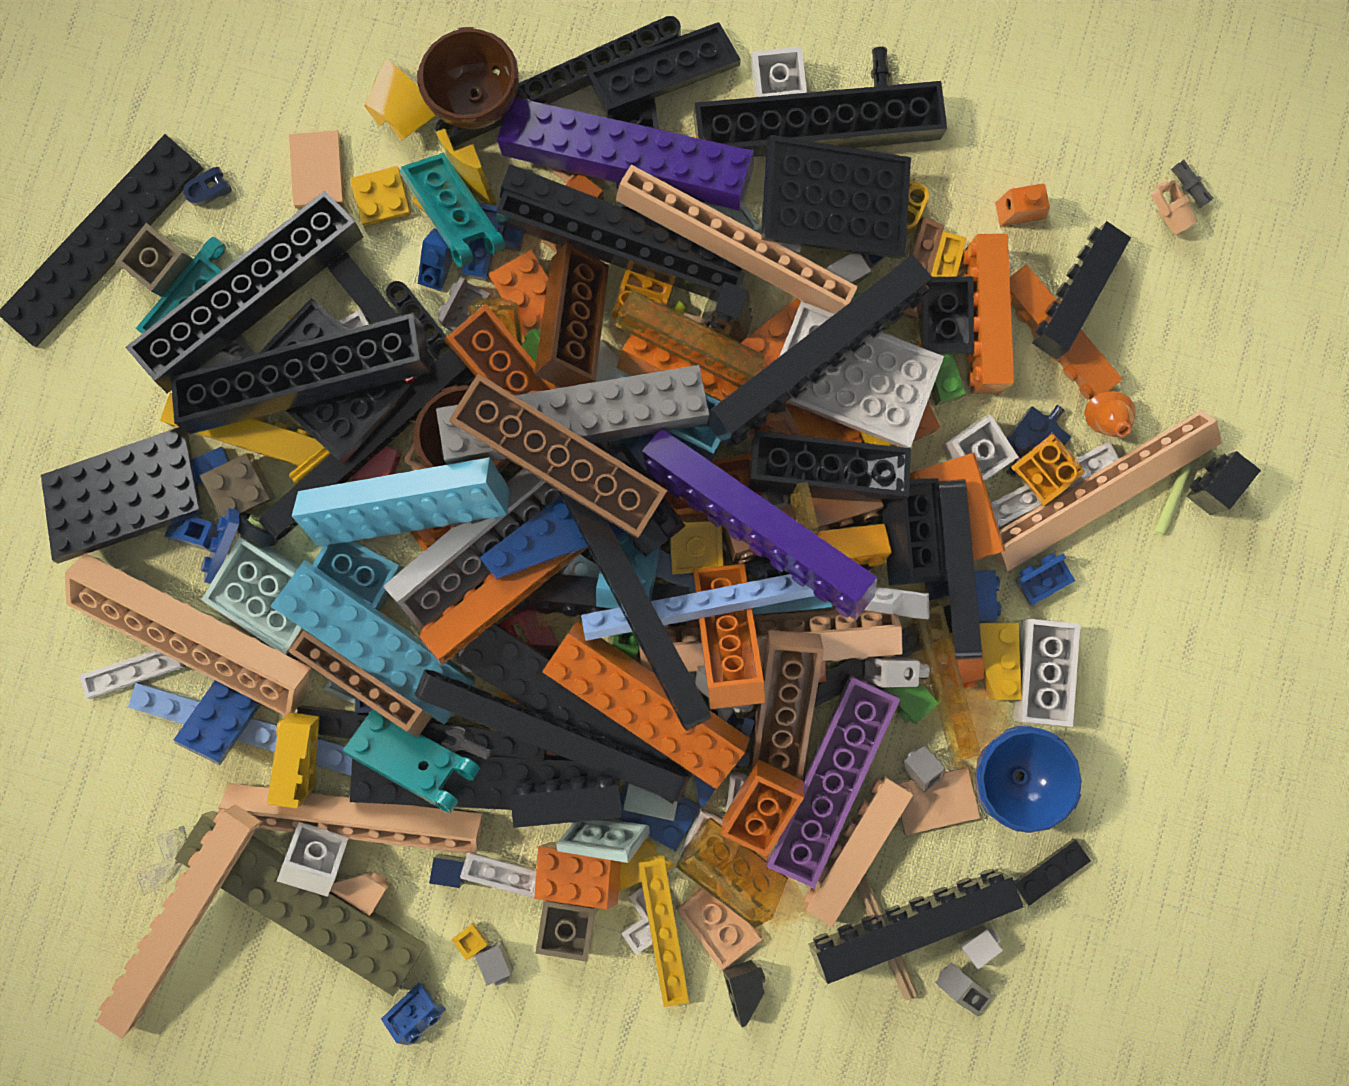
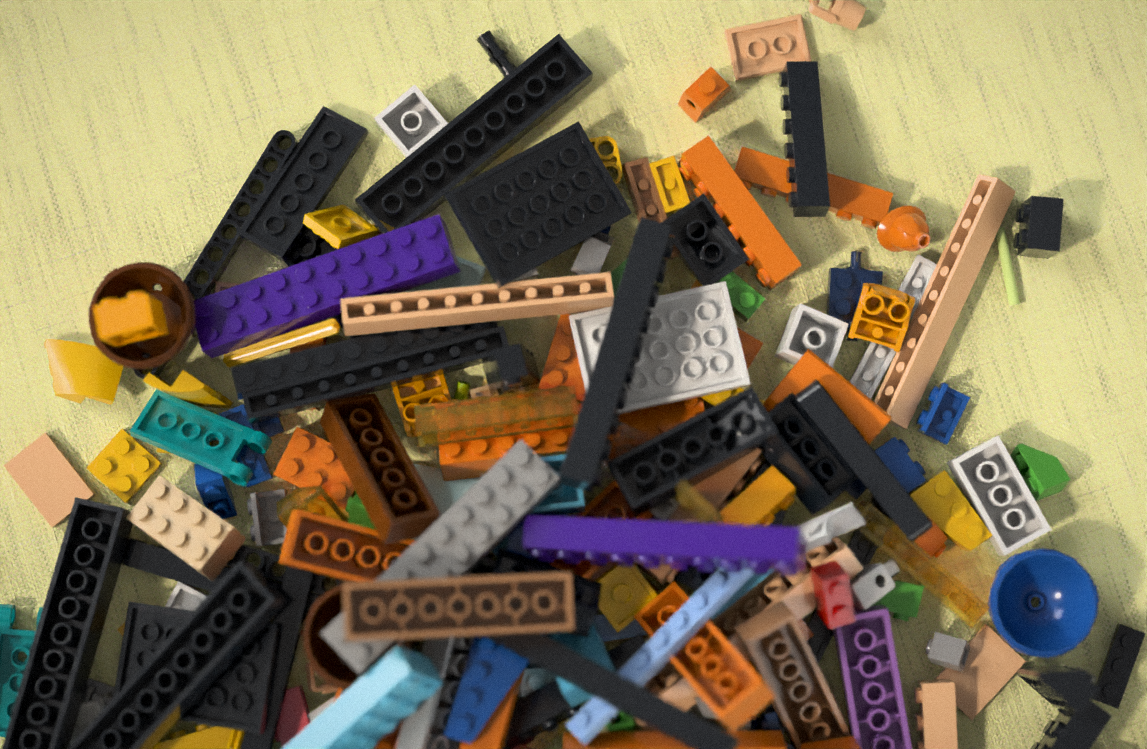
camera: 35 degrees left, 0 degrees up
none -> light orange brick [93,291,168,347]
none -> tan brick [126,475,246,582]
none -> yellow axle [223,318,340,368]
none -> yellow plate [303,204,379,249]
none -> light nougat tile [724,14,812,82]
none -> red brick [810,560,855,629]
none -> bright green slope [1010,443,1071,501]
none -> black slope [1015,665,1100,714]

